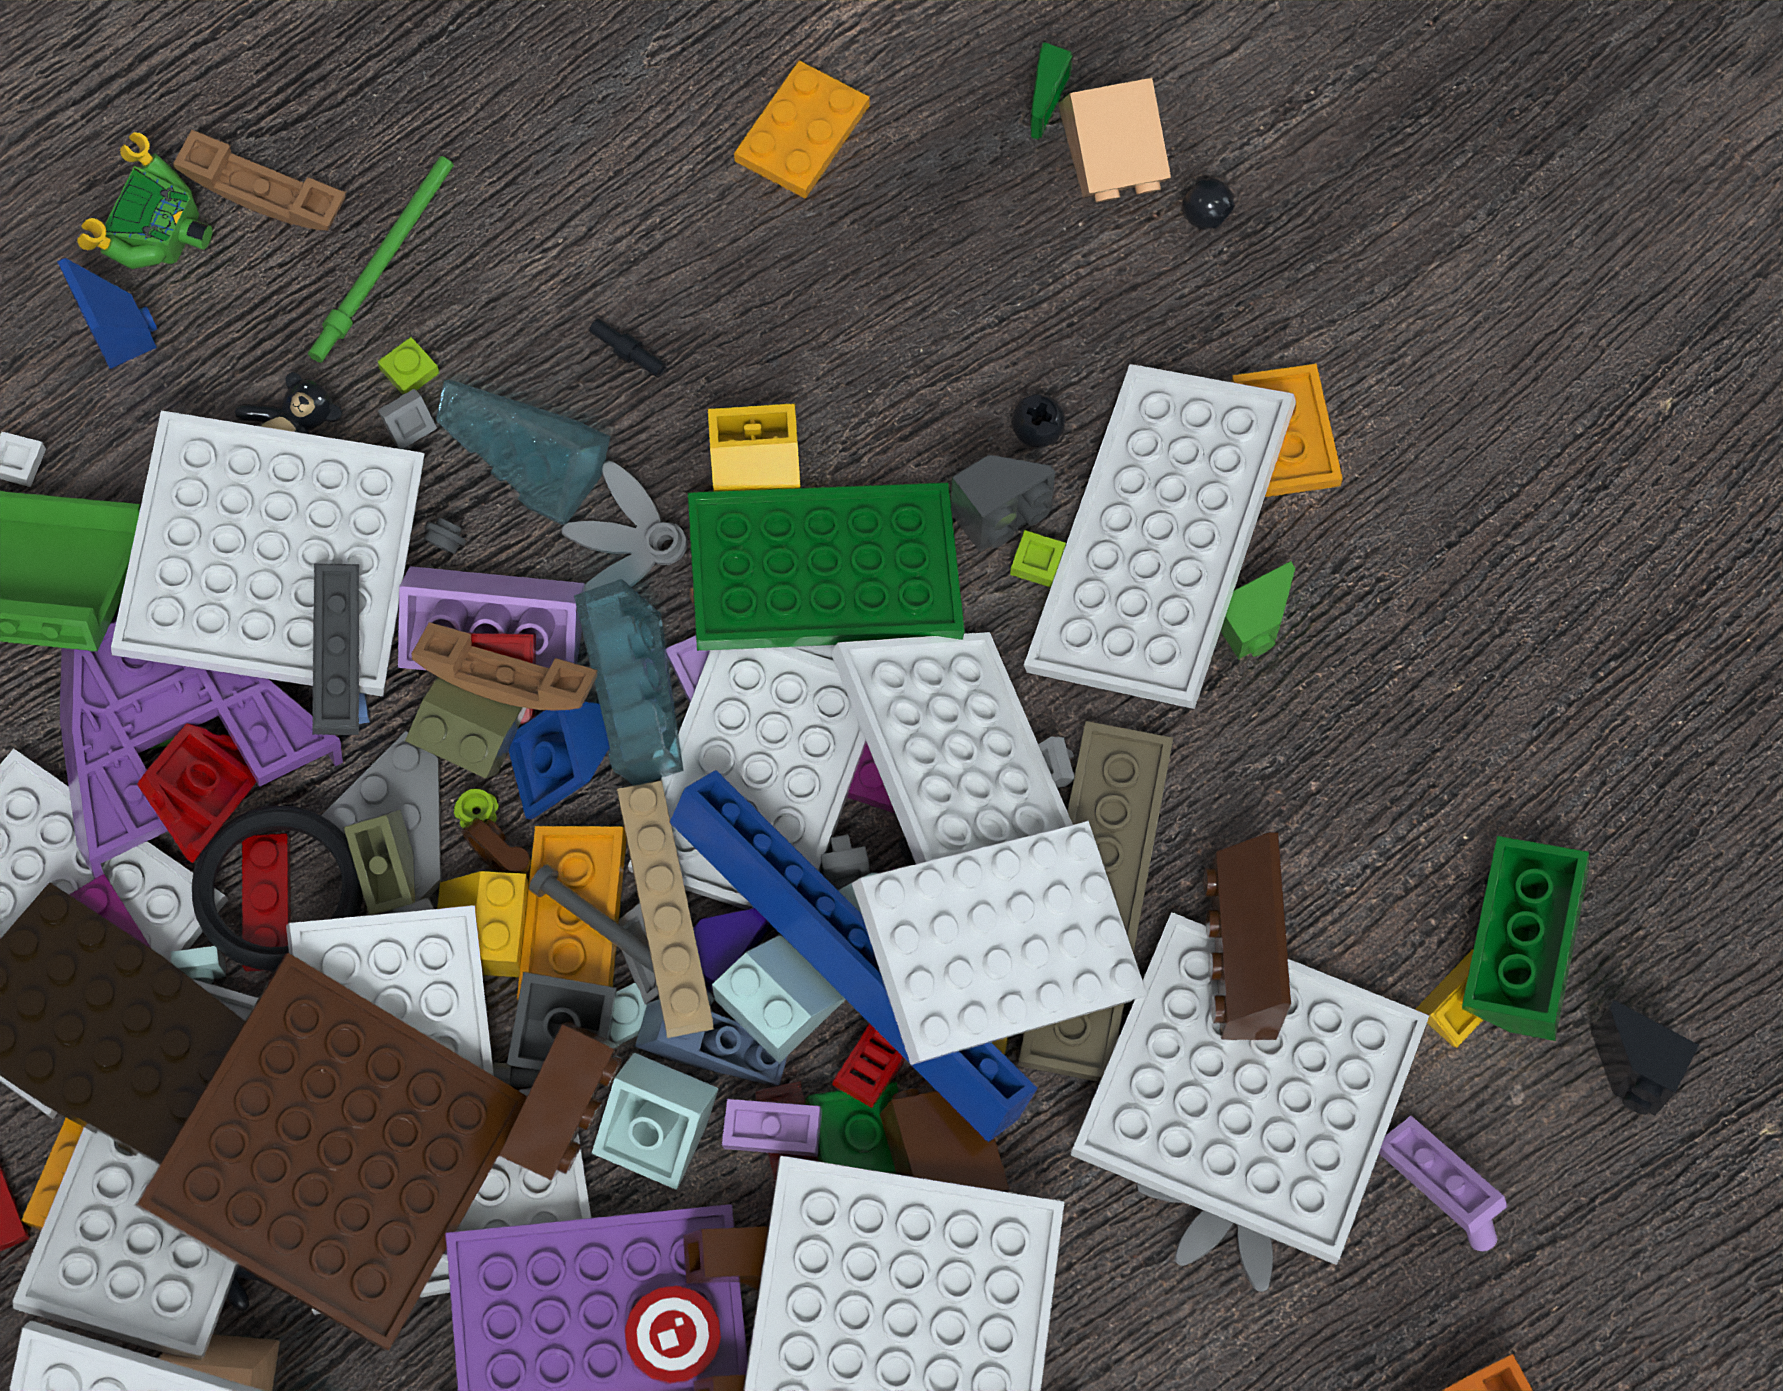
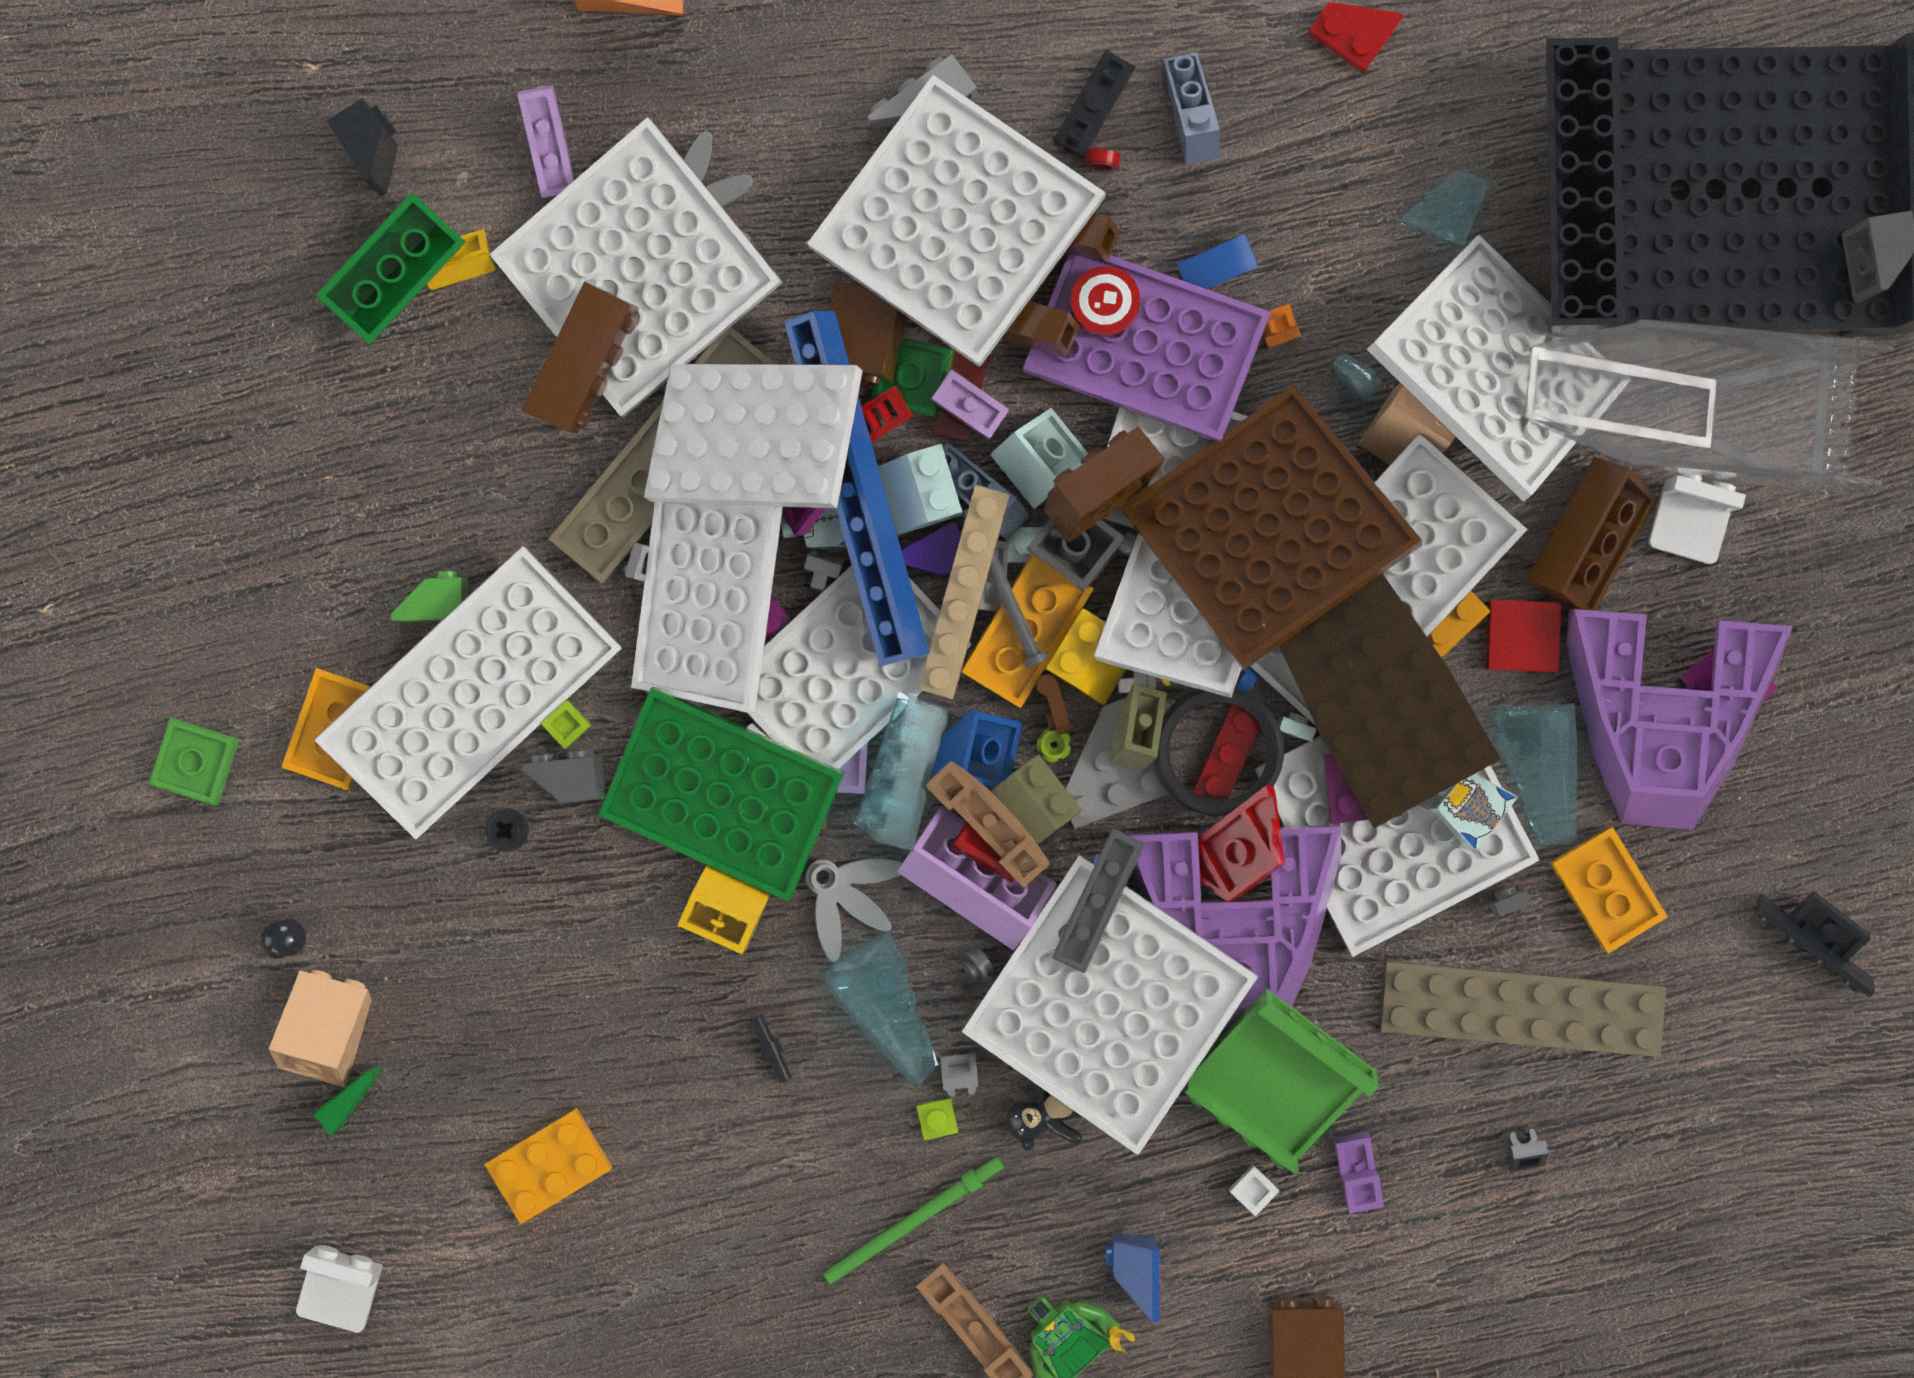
camera: 150 degrees left, 20 degrees up
none -> bright green plate [148,718,240,806]

